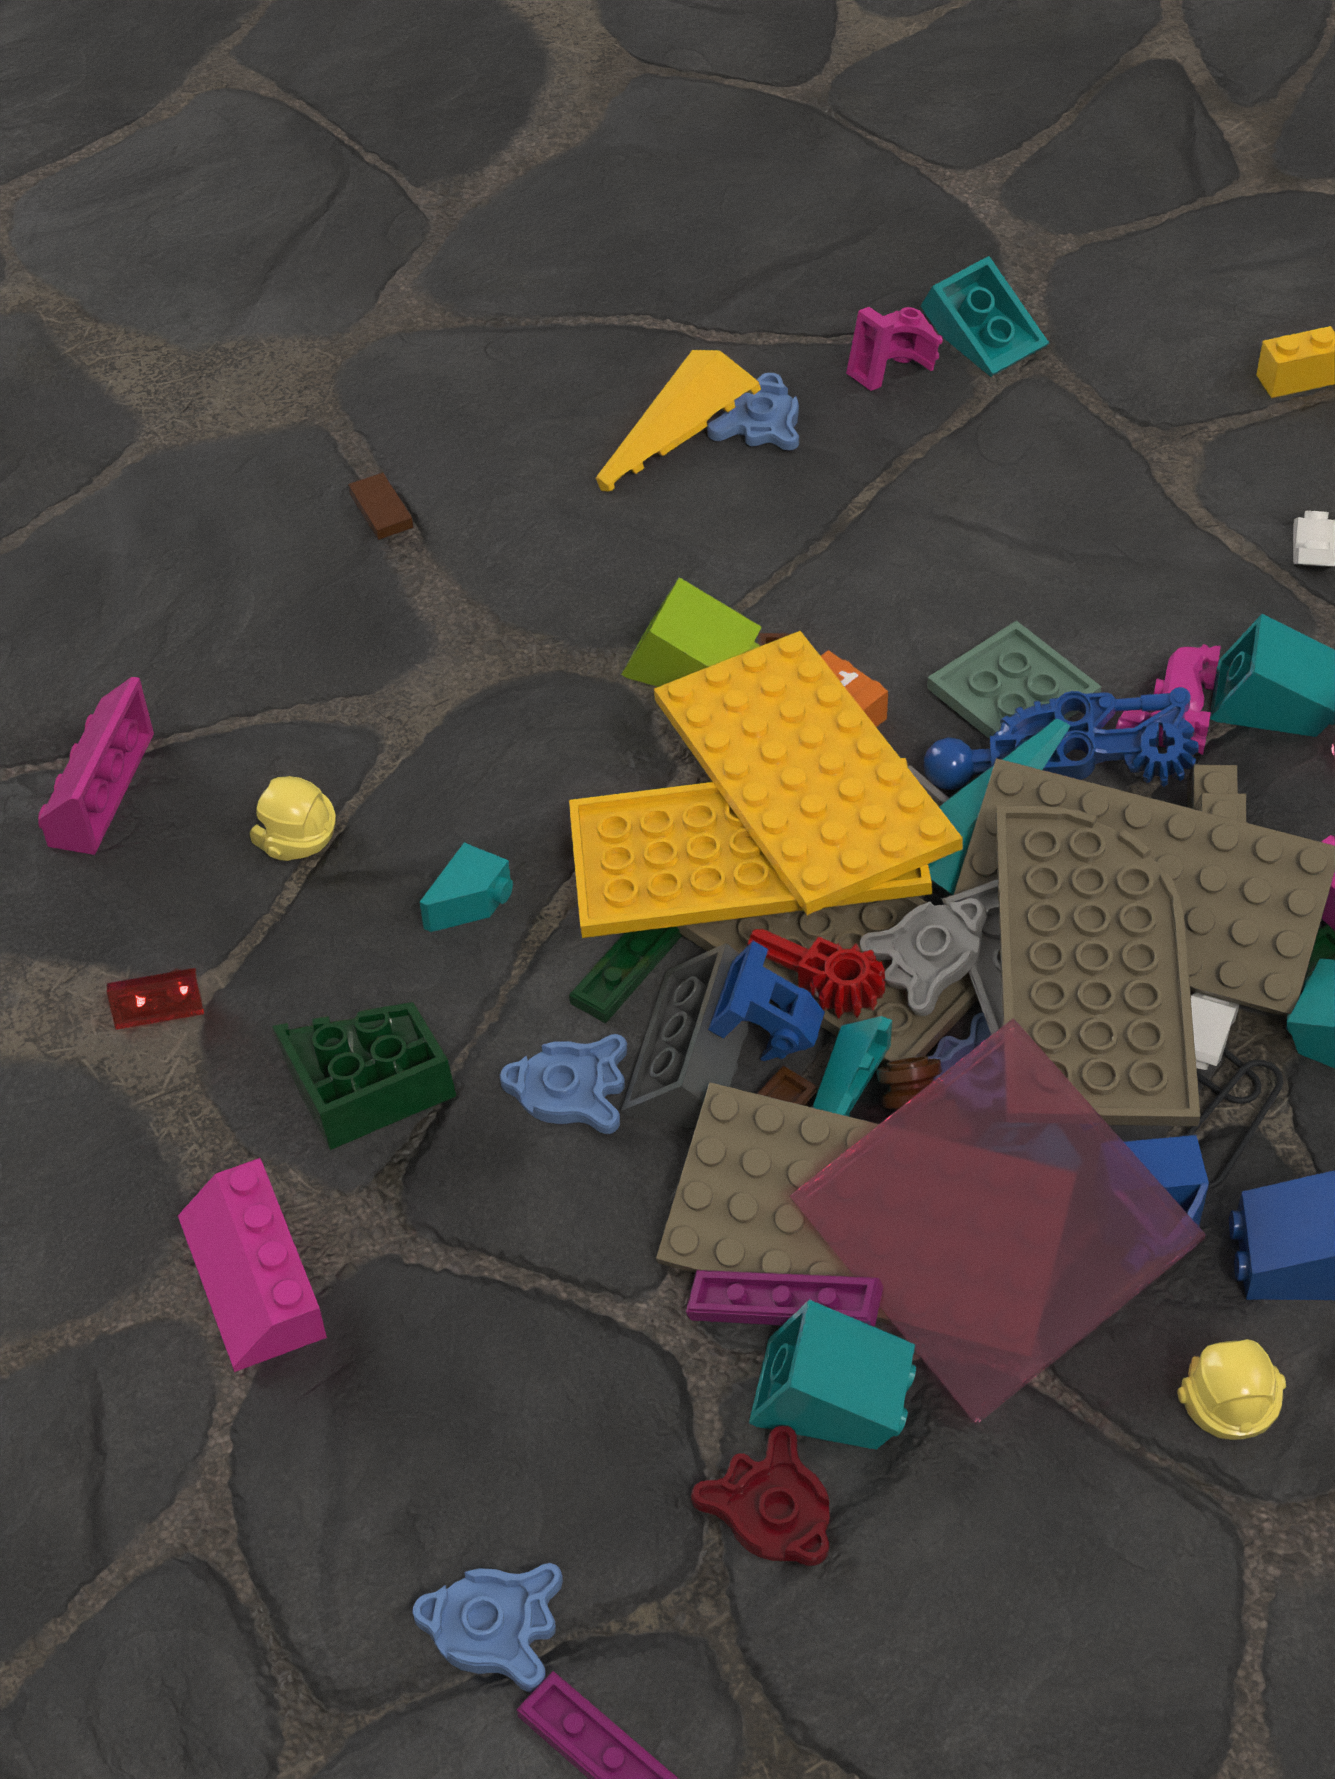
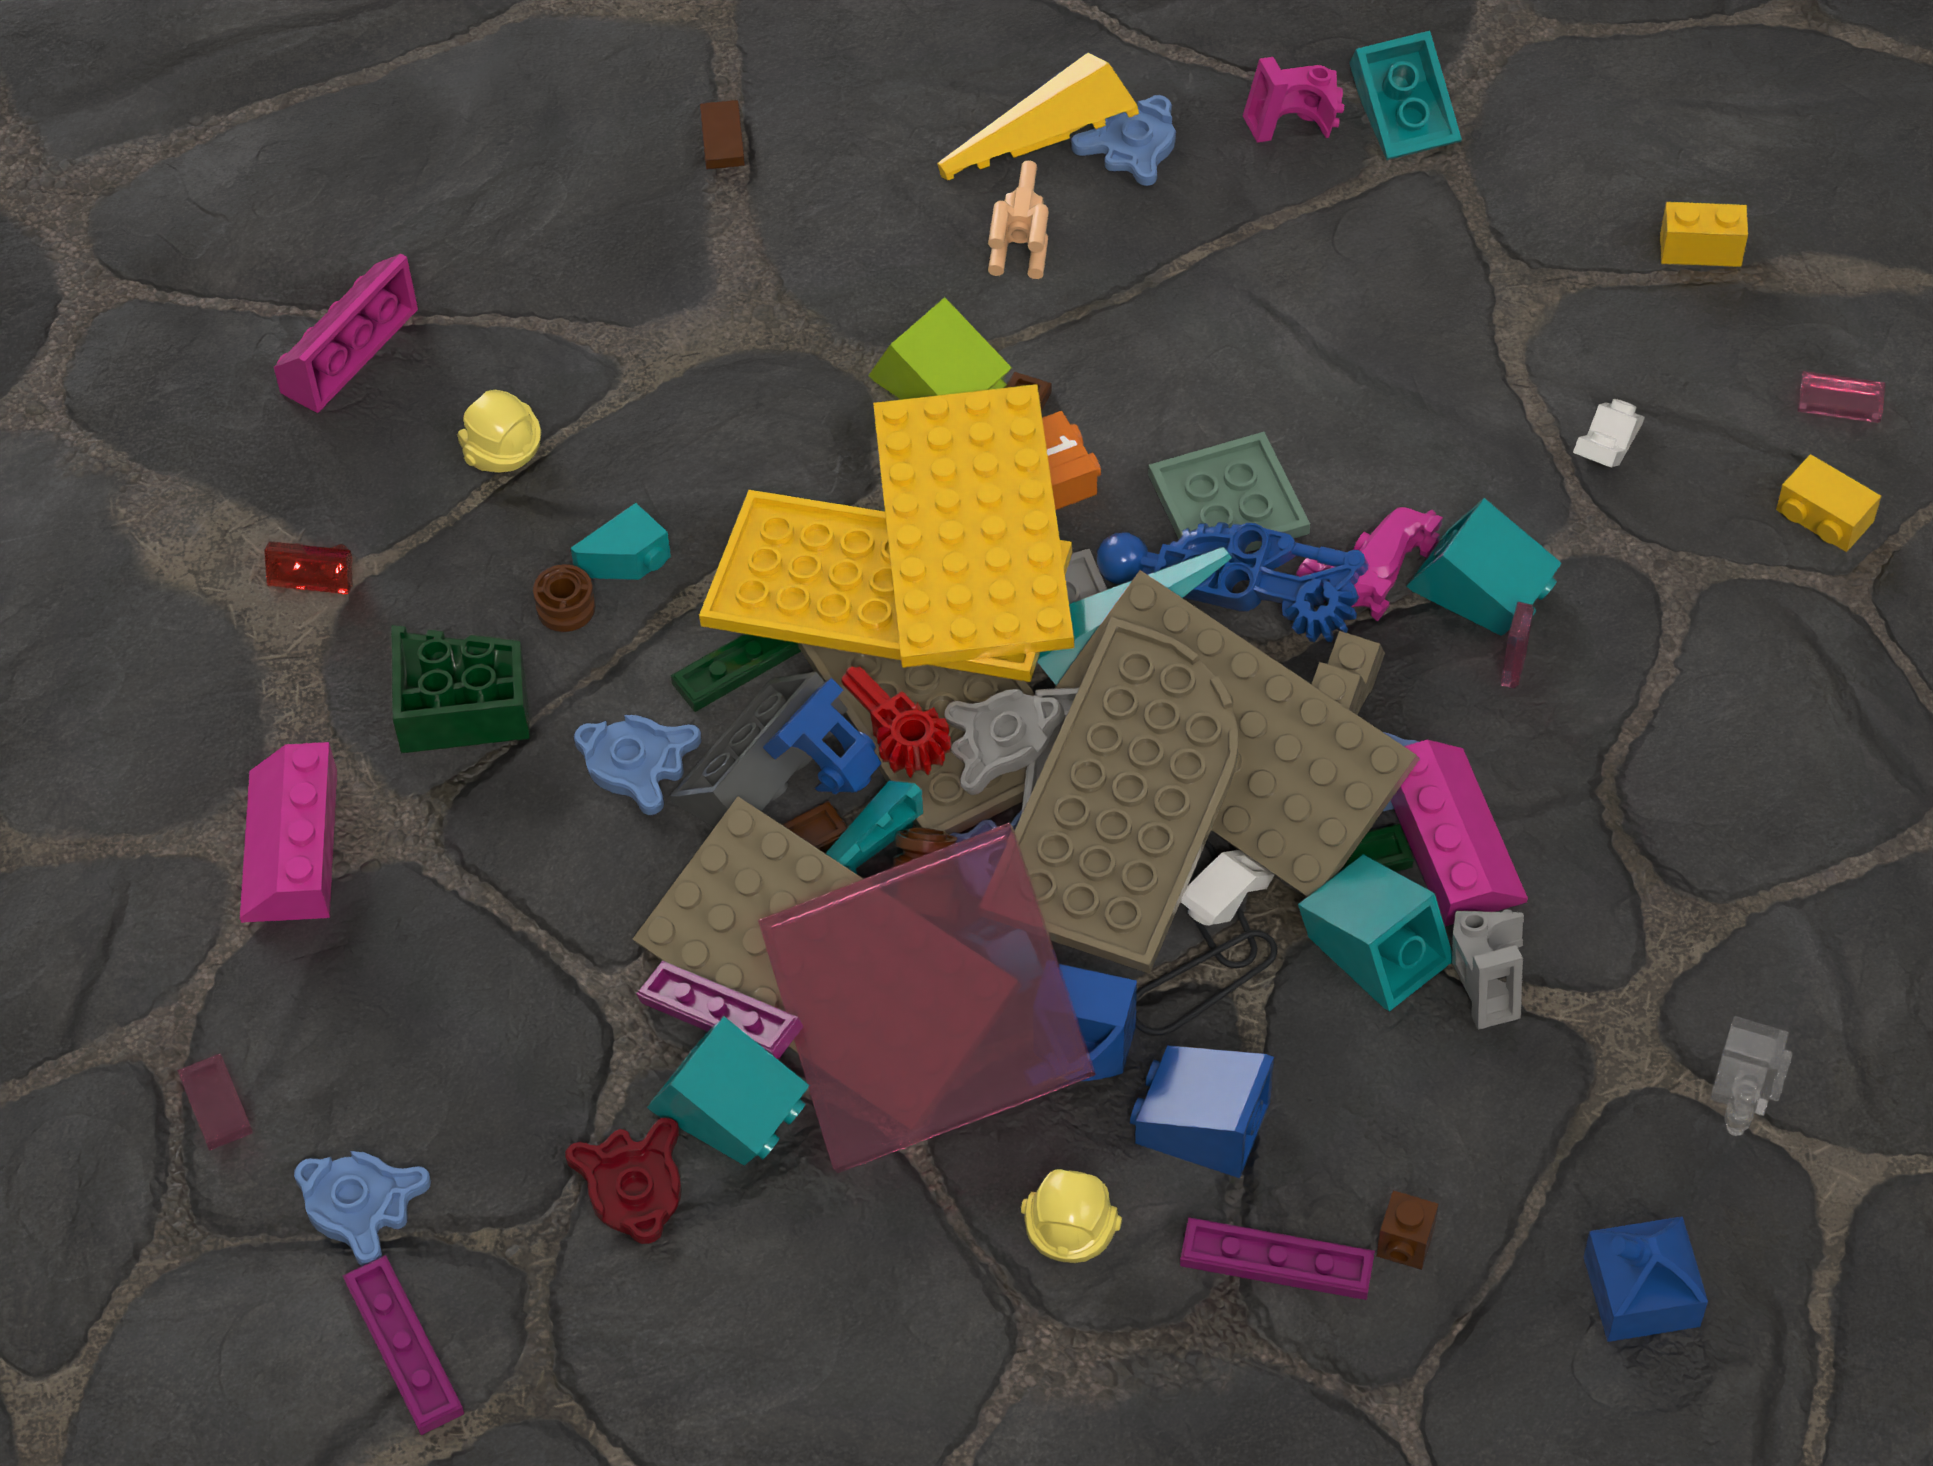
camera: 20 degrees right, 5 degrees up
none -> clear pink tile [177,1054,253,1151]
none -> reddish brown wheel [533,564,596,632]
none -> light nougat plant [988,161,1049,279]

